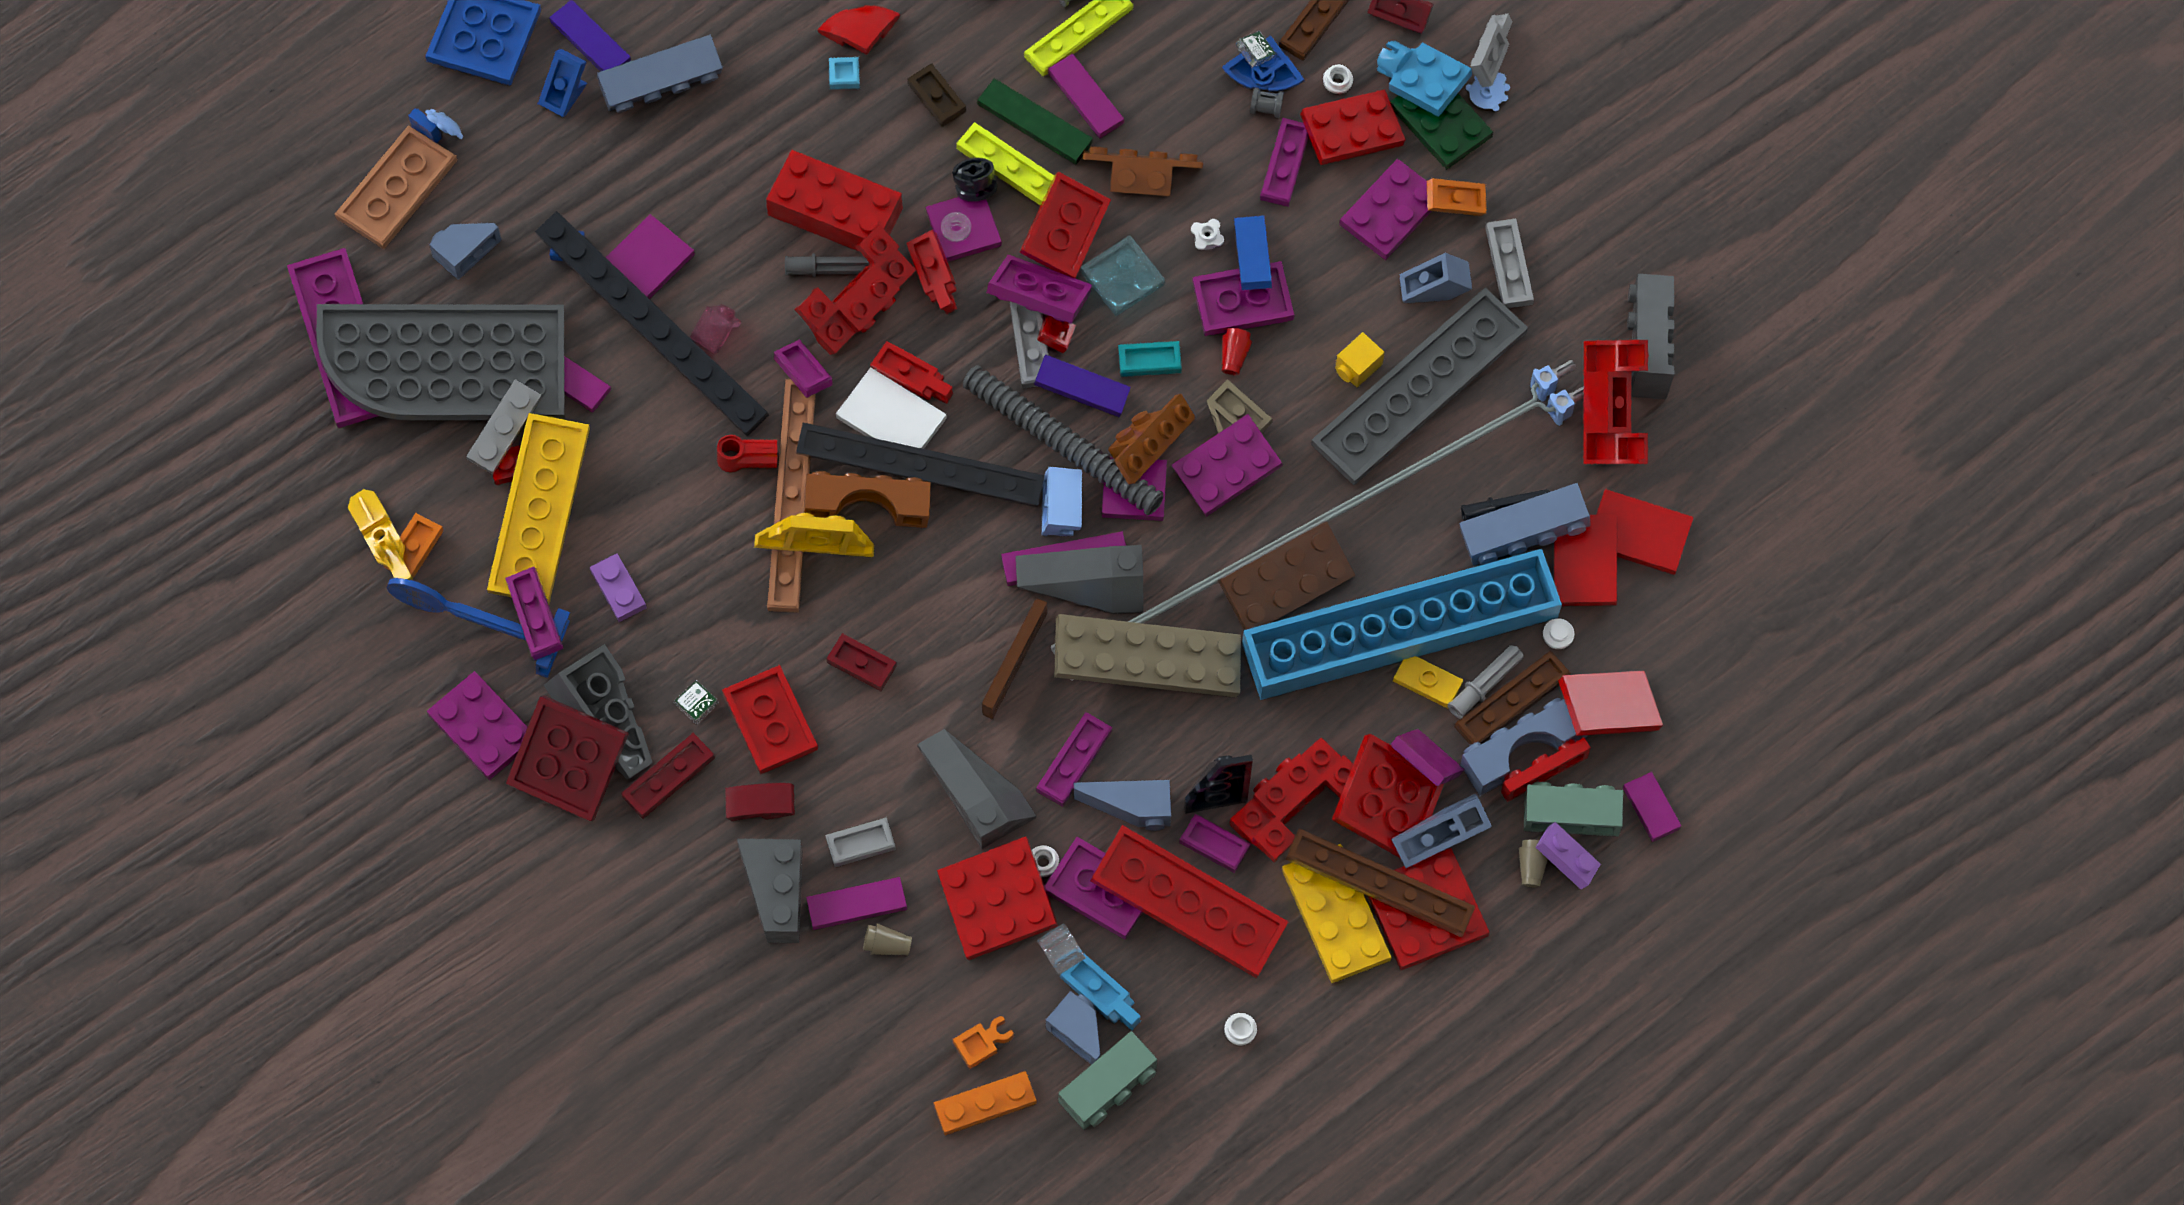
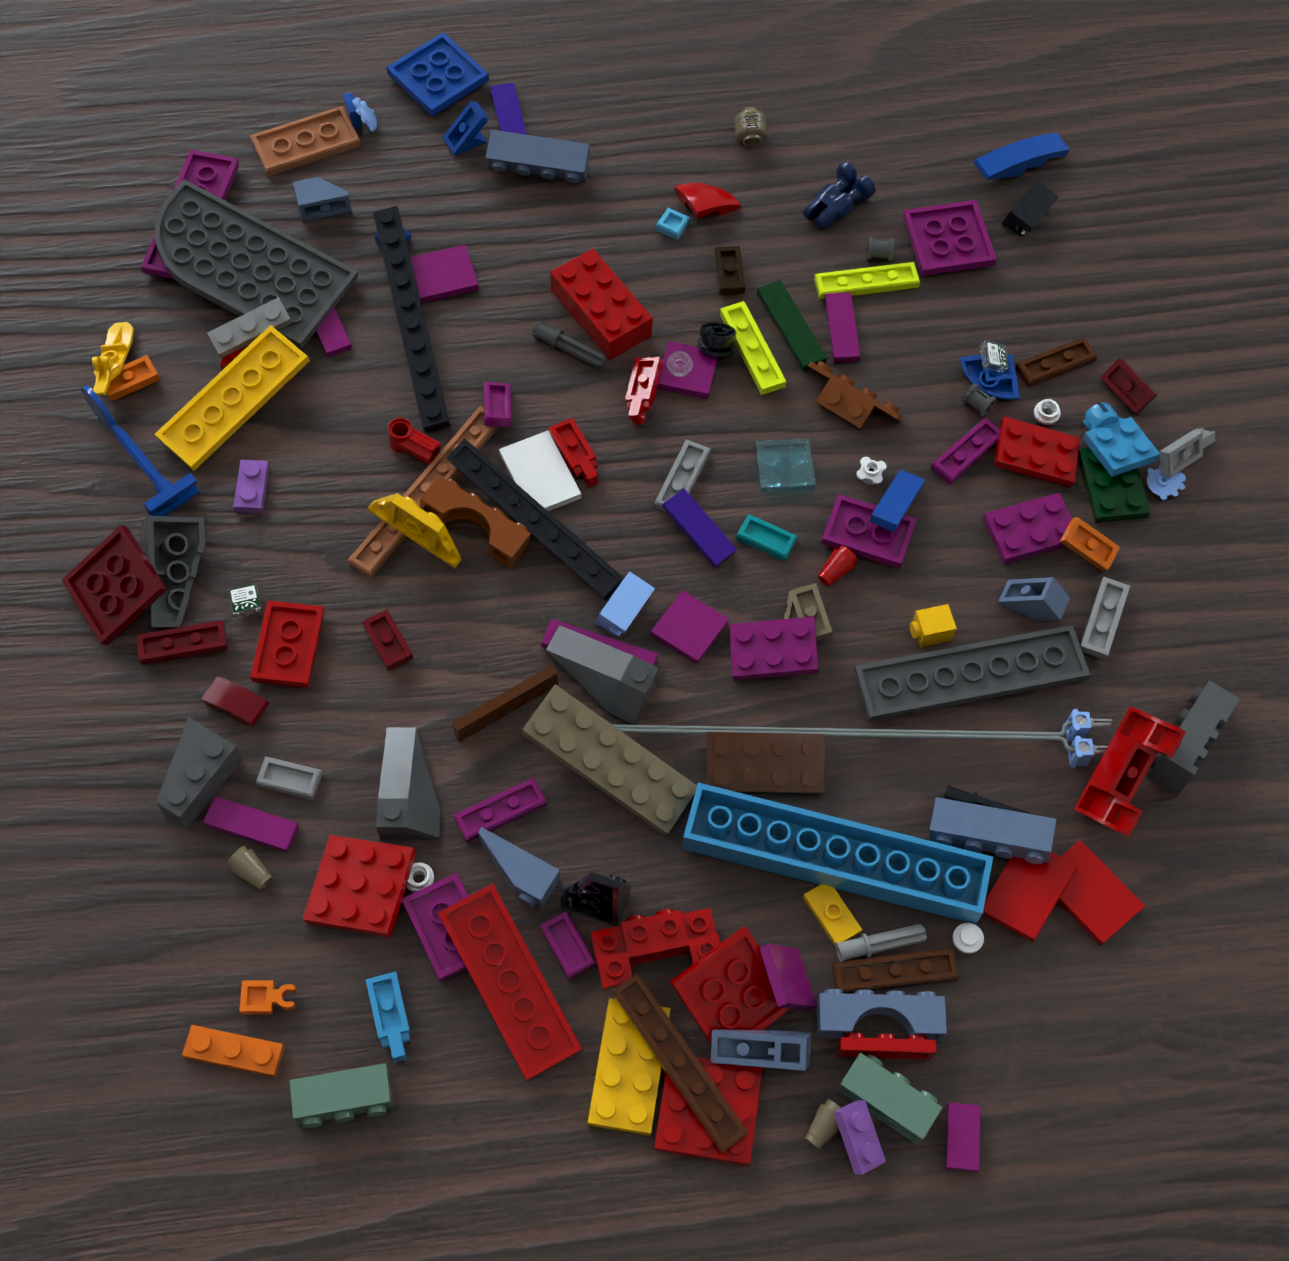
camera: 30 degrees right, 5 degrees down
magenta plate [426,671,528,780] -> none
magenta tile [505,566,564,660] -> none
clear pink bracket [690,304,742,353] -> none
red bracket [794,225,916,355] -> none
dark grey piece [963,365,1163,515] -> none
magenta plate [986,255,1092,324] -> none
red plate [1019,171,1111,278] -> none
red tile [1037,315,1076,354] -> none
clear brick [1037,923,1086,975] -> none
sand blue slope [1046,991,1100,1065] -> none
dark orange bracket [1108,394,1195,485] -> none
white plate [1224,1013,1257,1045] -> none
tile [1558,671,1663,736] -> none

